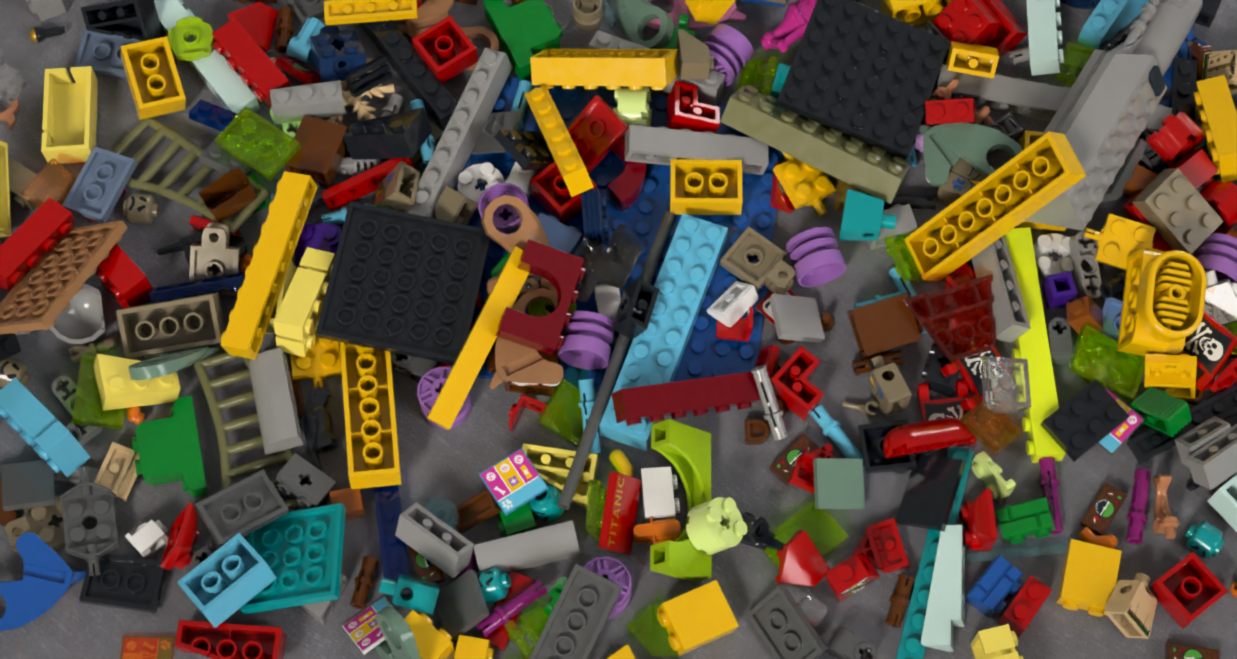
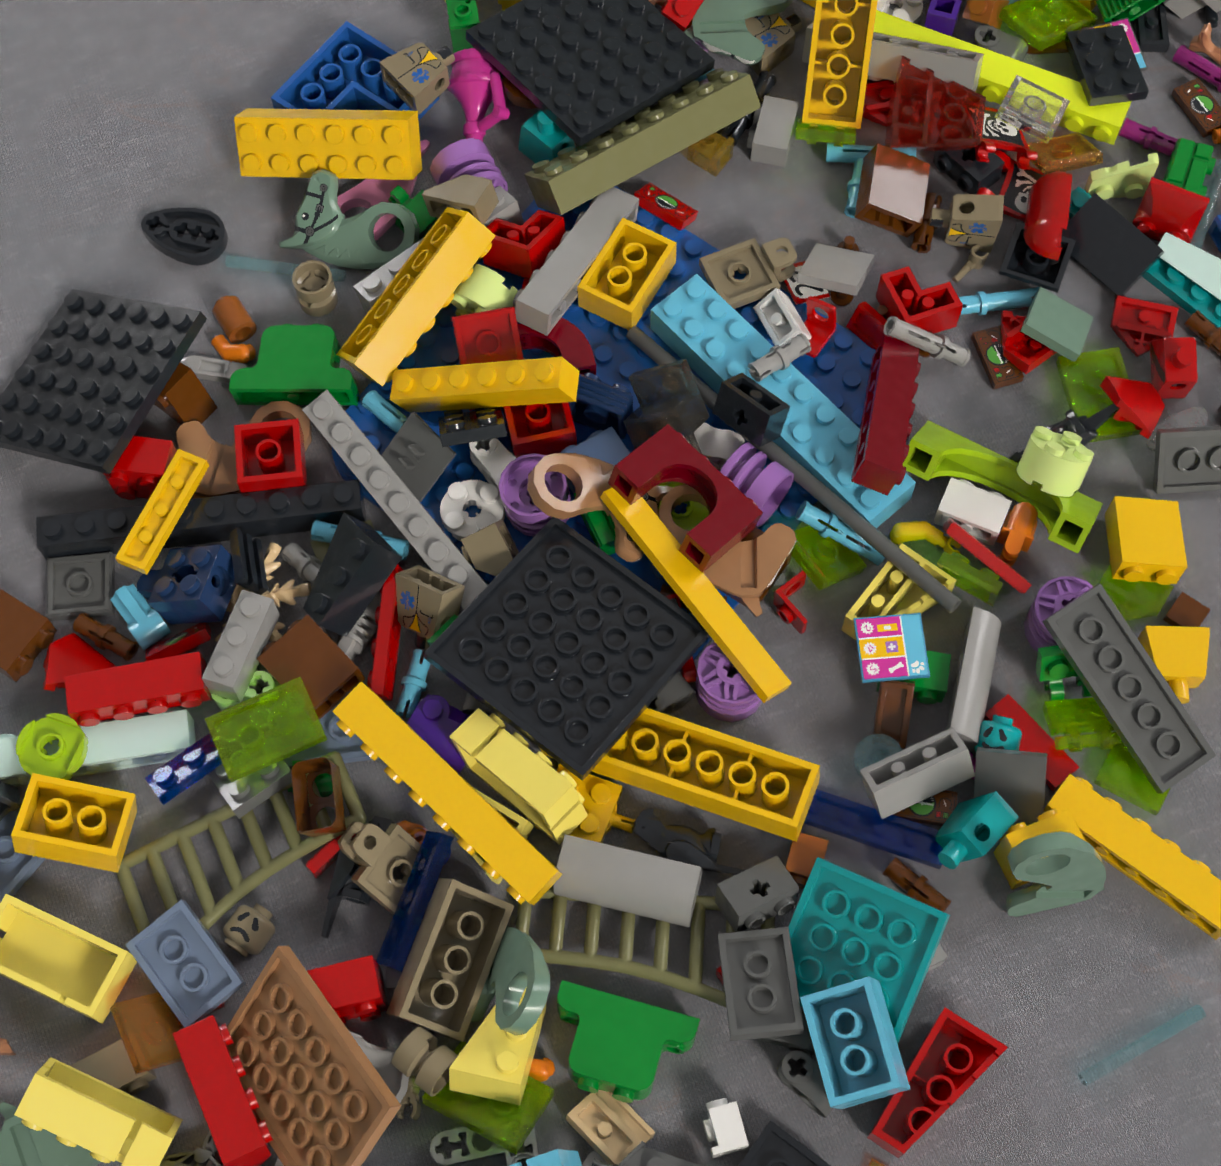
camera: 60 degrees left, 0 degrees up
red slope [160,502,200,570] -> none
piece [342,596,394,655] -> none
magenta pin [476,580,547,638] -> none
teal head [529,484,564,522] -> none
clear neon green plate [736,56,778,96] -> none
reddish brown tile [744,419,770,445] -> none
yellow plate [773,151,836,217] -> none
medium lavender wheel [786,227,847,287] -> none
teal torso [839,189,897,241] -> none
none -> dark tan wheel [391,1026,458,1097]
none -> light grey pin [748,333,811,382]

